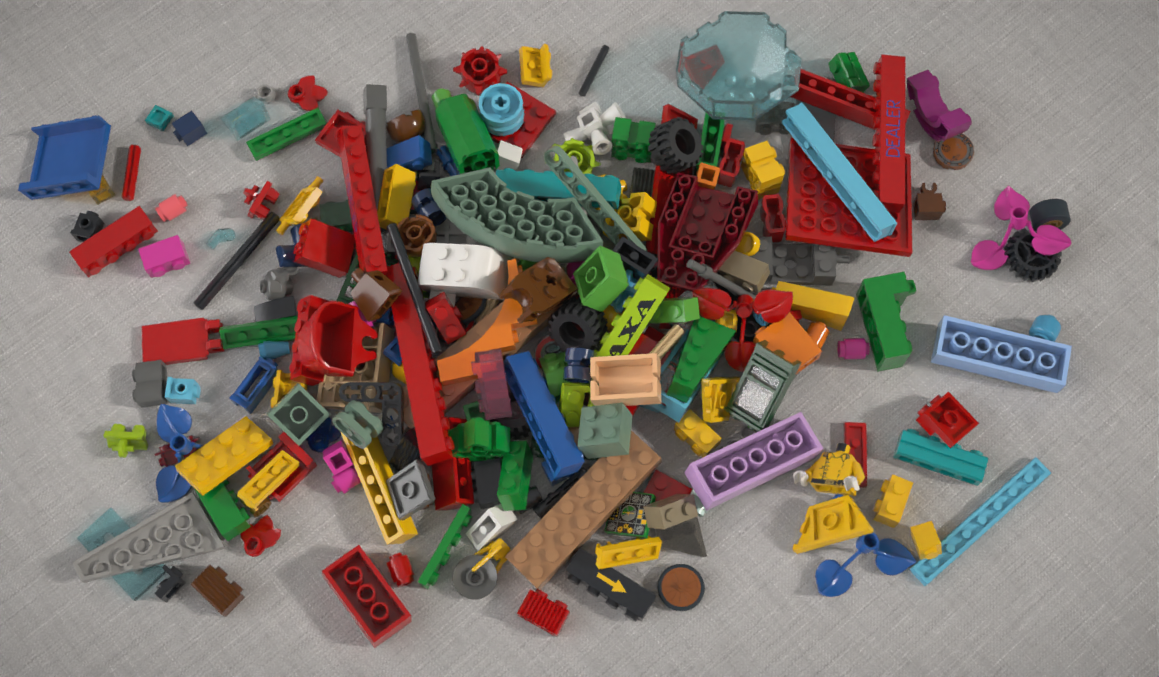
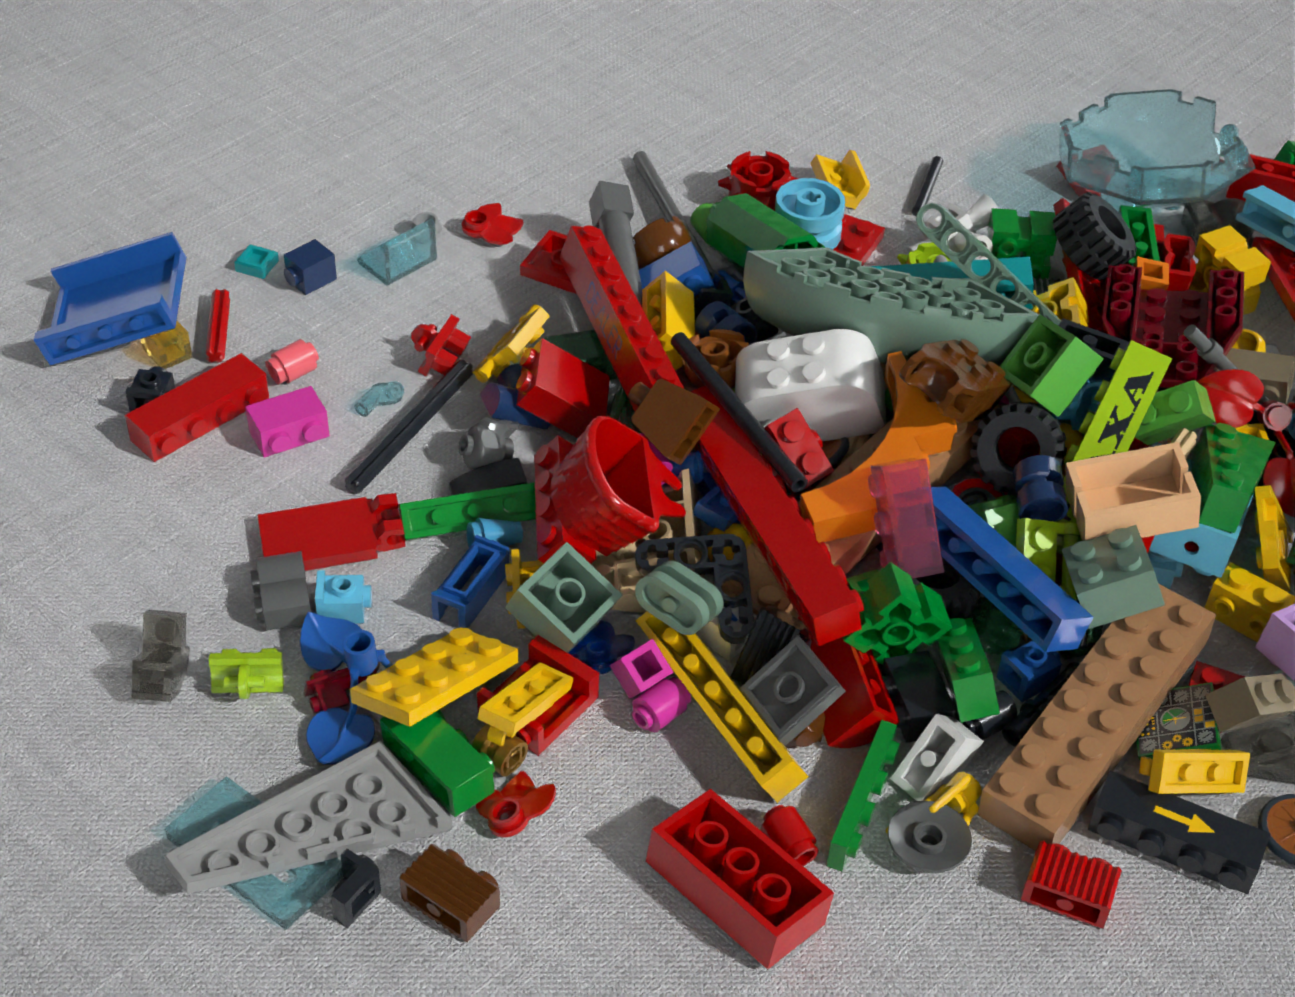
camera: 10 degrees left, 25 degrees down
green plate [246,108,327,161] -> none
red brick [760,194,786,242] -> none
none -> clear smoke brick [131,609,190,702]

